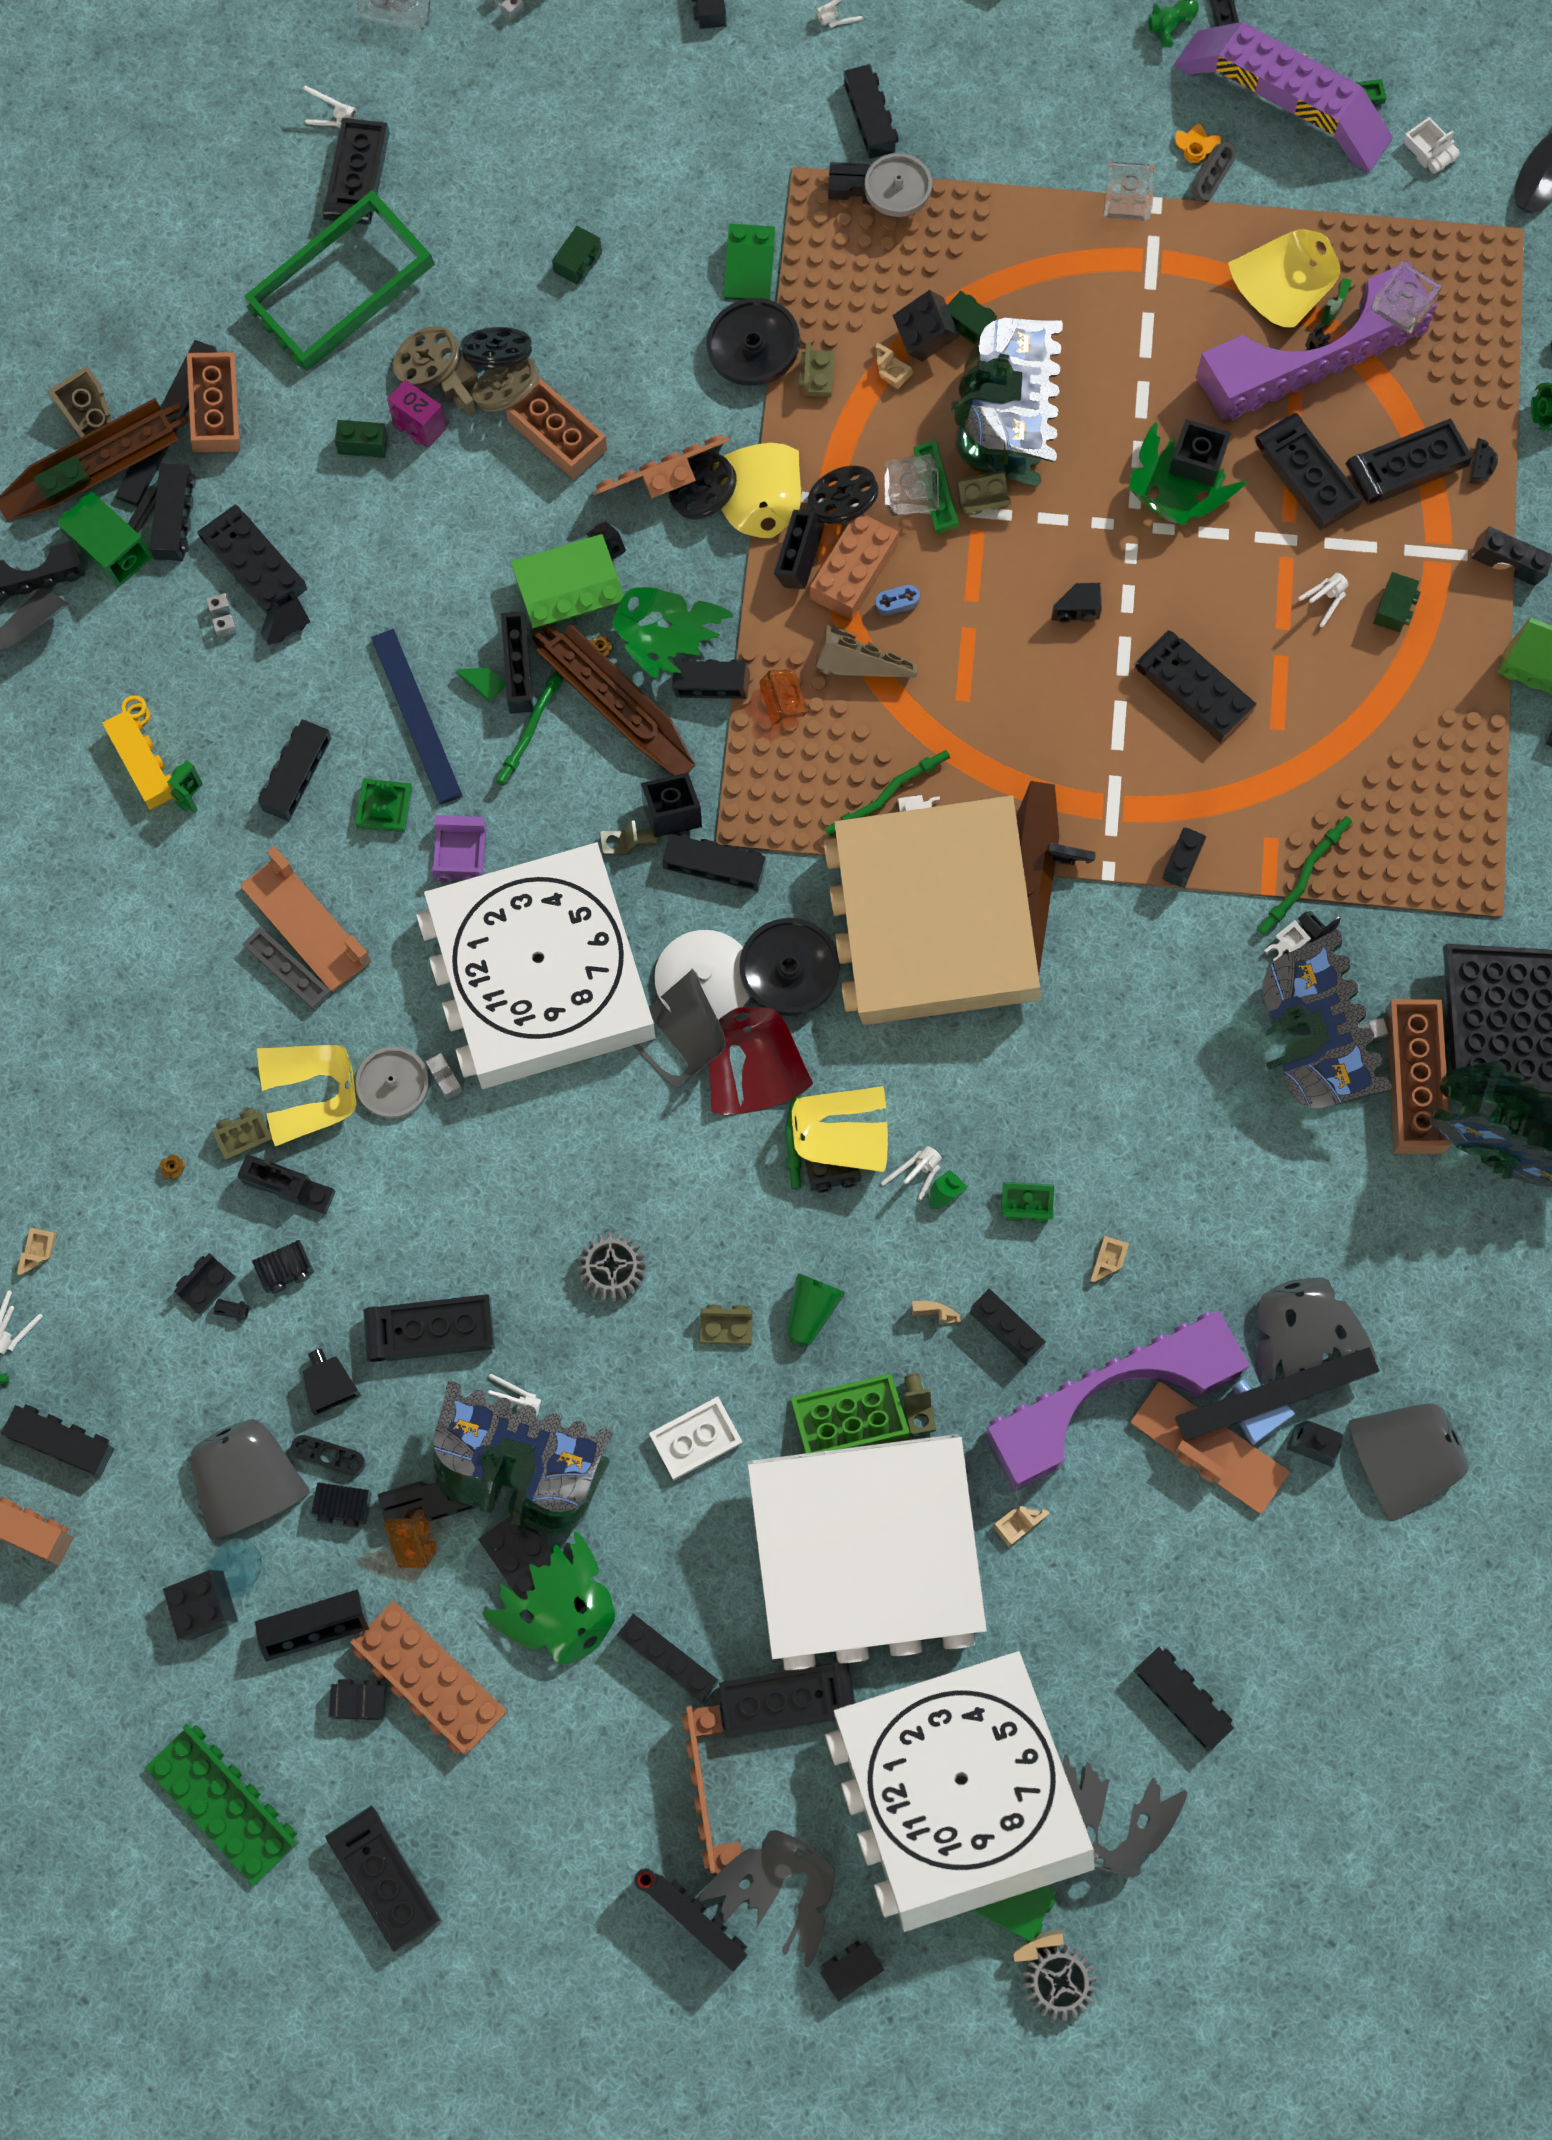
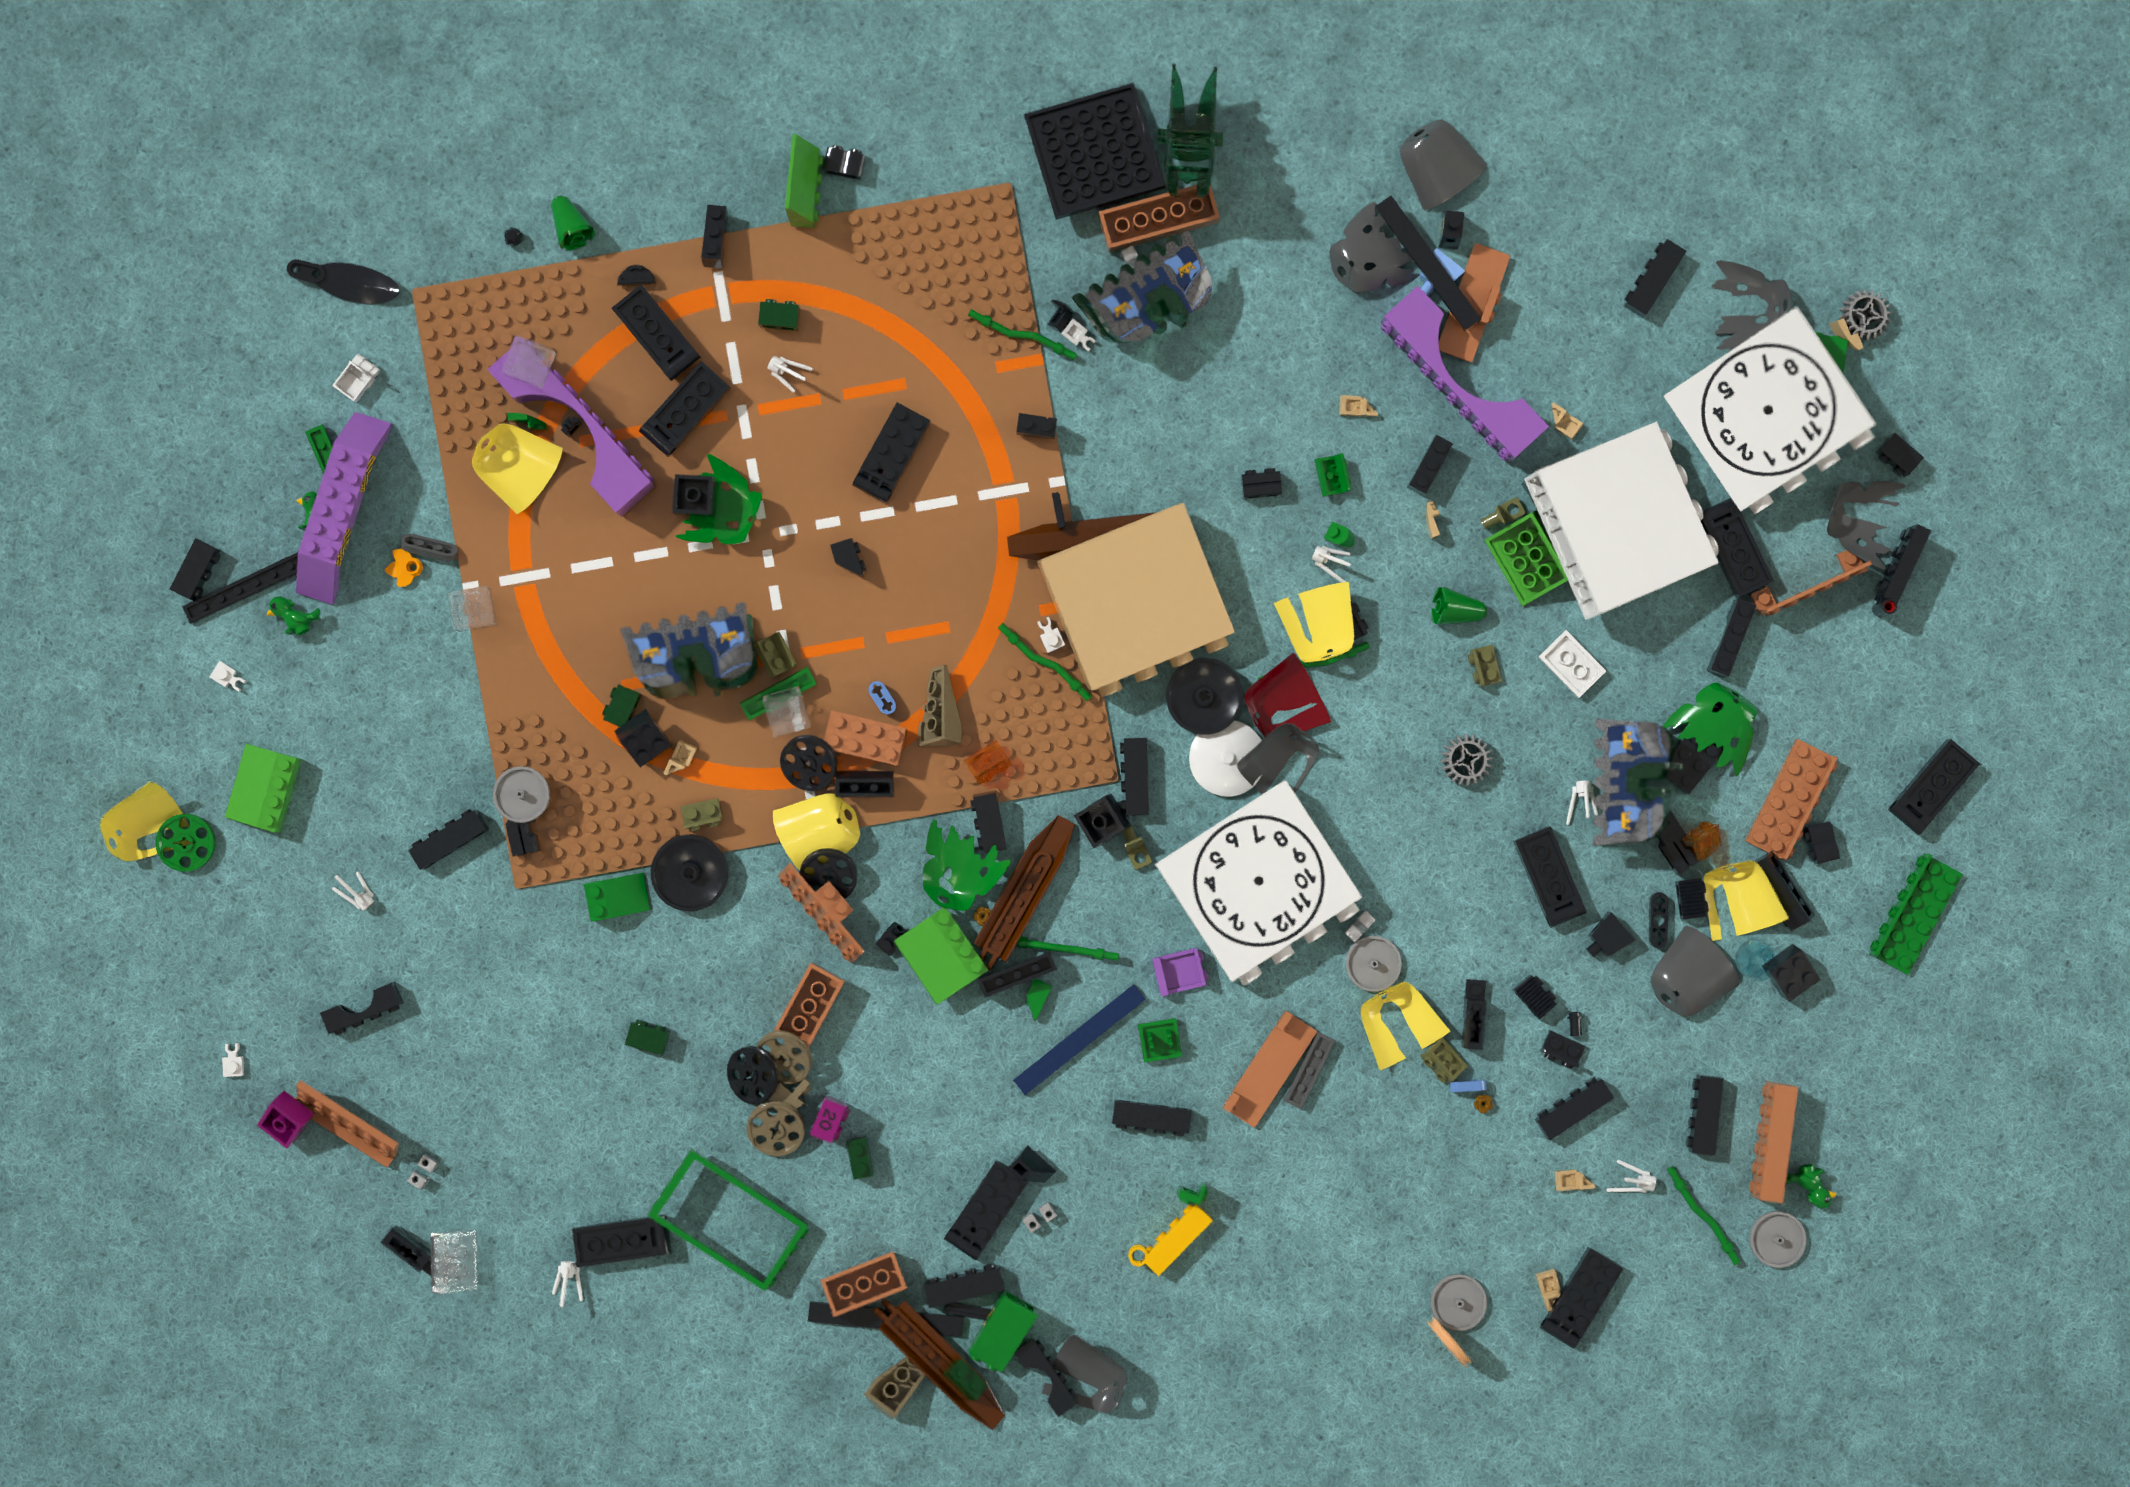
camera: 105 degrees left, 15 degrees up
none -> black brick [1241,468,1282,499]
none -> medium blue beam [1450,1080,1487,1092]
none -> black brick [1534,1077,1614,1140]
none -> light yellow piece [1703,861,1789,941]

